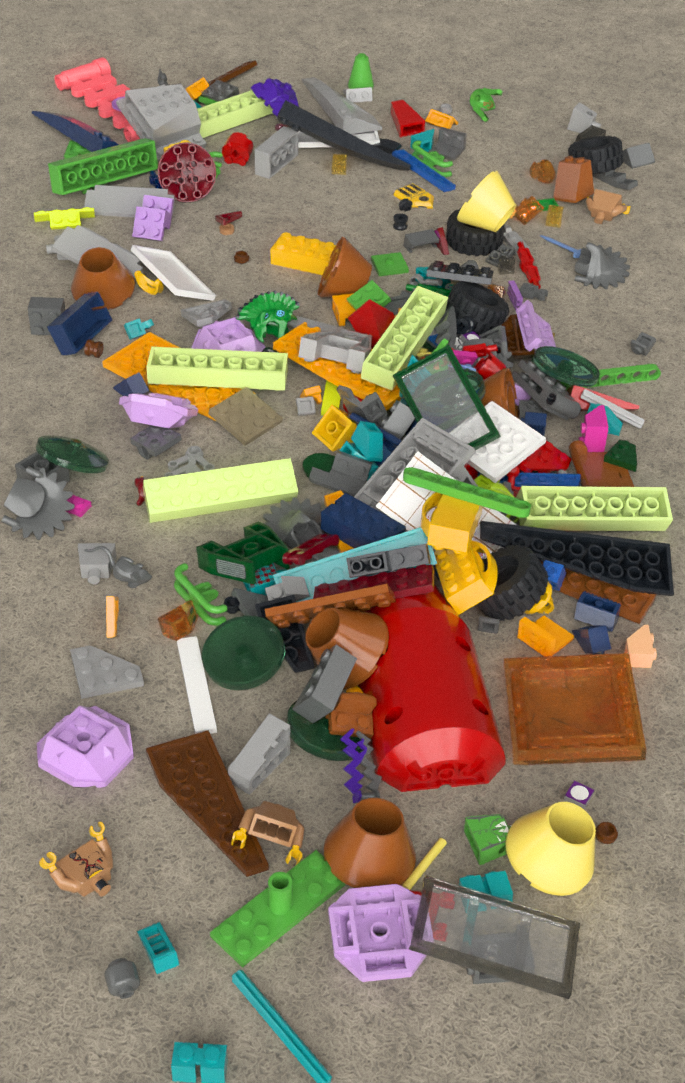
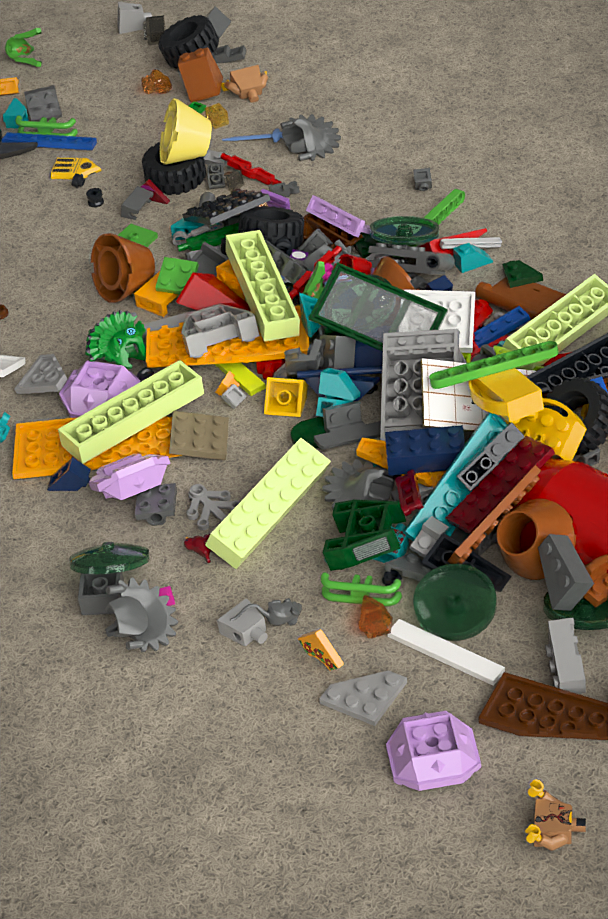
camera: 35 degrees left, 0 degrees up
yellow piece [271,232,336,275] -> none
dark pink slope [578,405,609,452] -> none

